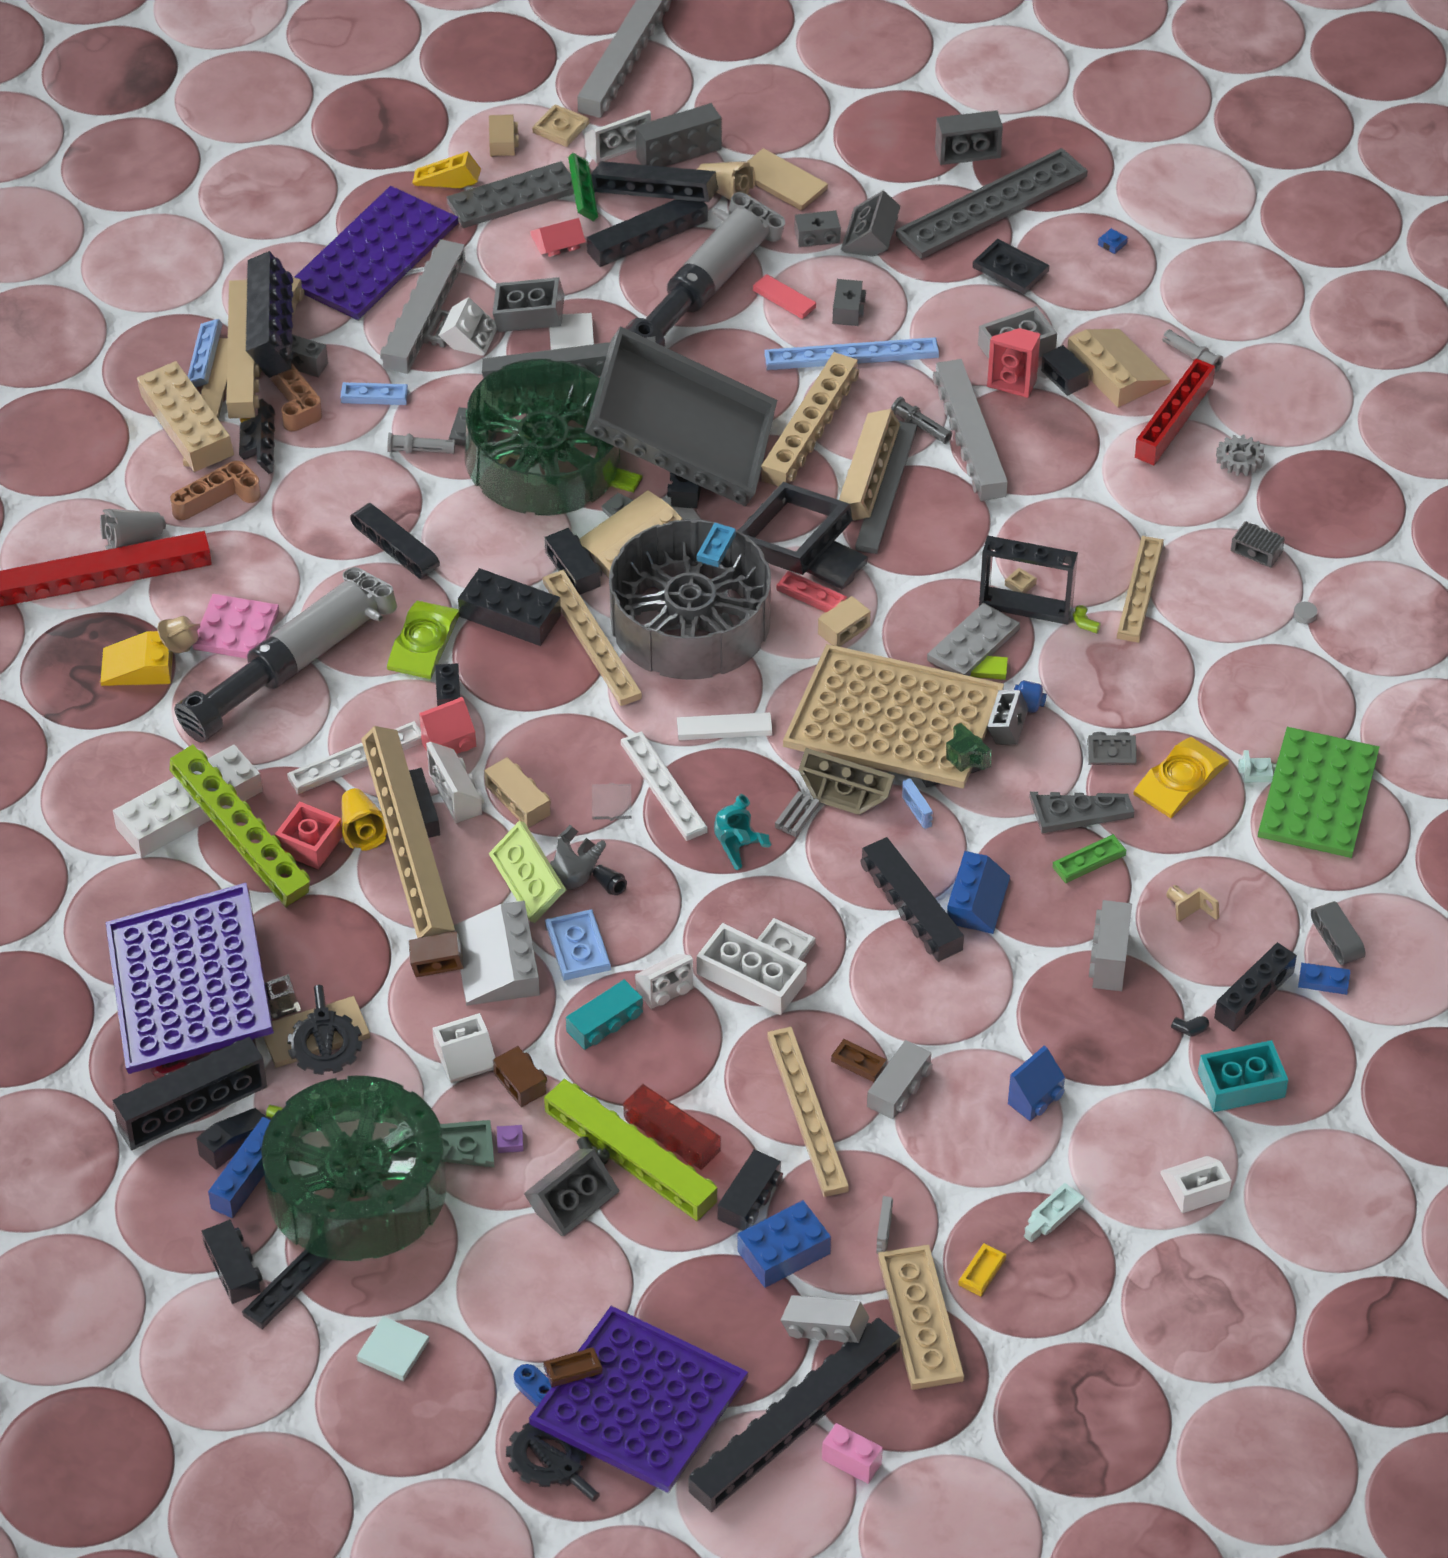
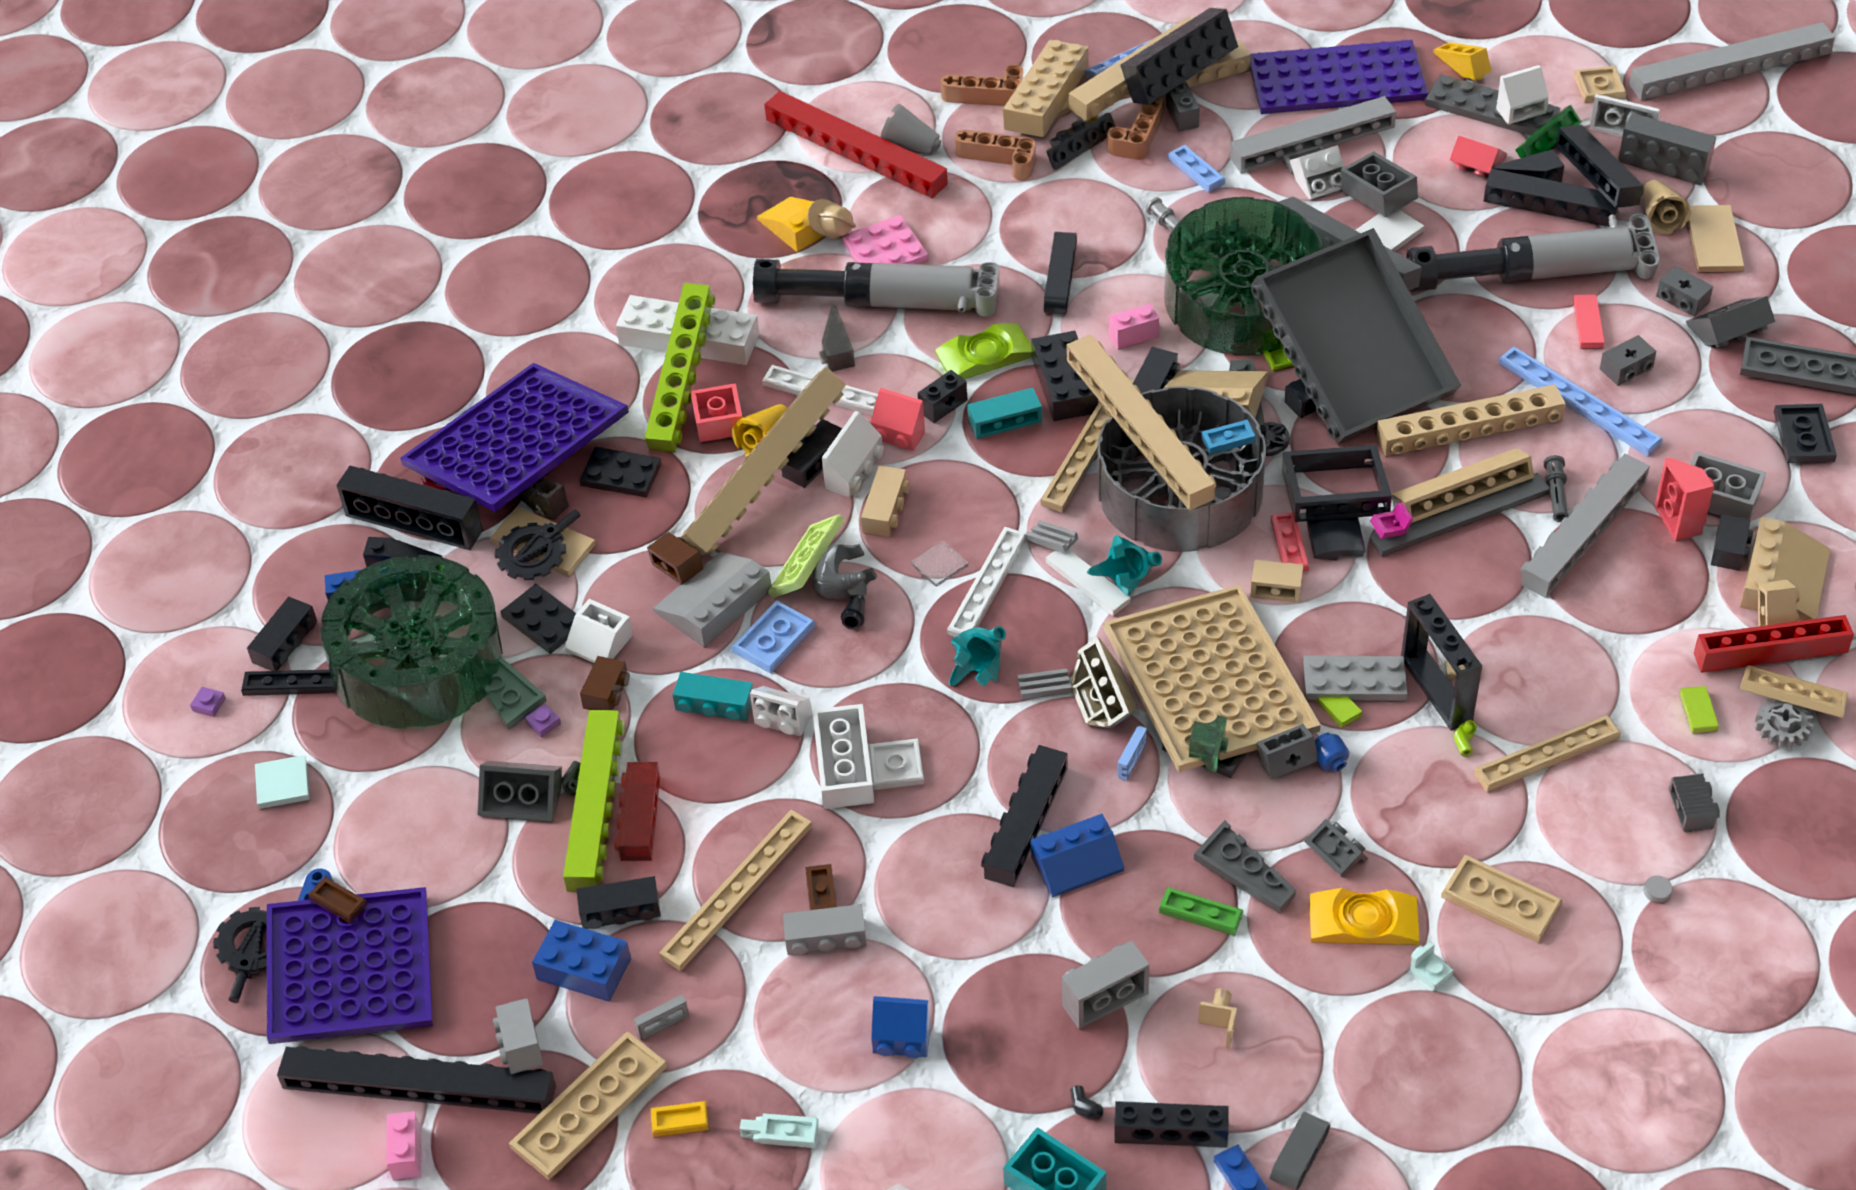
camera: 55 degrees right, 0 degrees up
tan brick [489,114,519,157] -> none
bright green plate [1258,727,1379,858] -> none
none -> medium lavender plate [190,687,226,717]
none -> black plate [500,584,577,654]
none -> black plate [580,446,661,498]
none -> clear smoke slope [819,305,855,372]
none -> nougat beam [941,64,1024,106]
none -> teal brick [967,387,1042,439]
none -> light grey tile [1025,521,1078,553]
none -> tan brick [1067,334,1216,511]
none -> teal piece [1086,535,1162,596]
none -> bright pink brick [1109,303,1160,350]
none -> dark pink bracket [1370,502,1413,539]
none -> tan tile [1441,855,1563,943]
none -> black slope [1493,149,1565,182]
none -> white slope [1496,65,1549,125]
none -> lime tile [1679,686,1719,734]
none -> tan tile [1740,665,1849,718]
none -> tan brick [1758,580,1800,626]

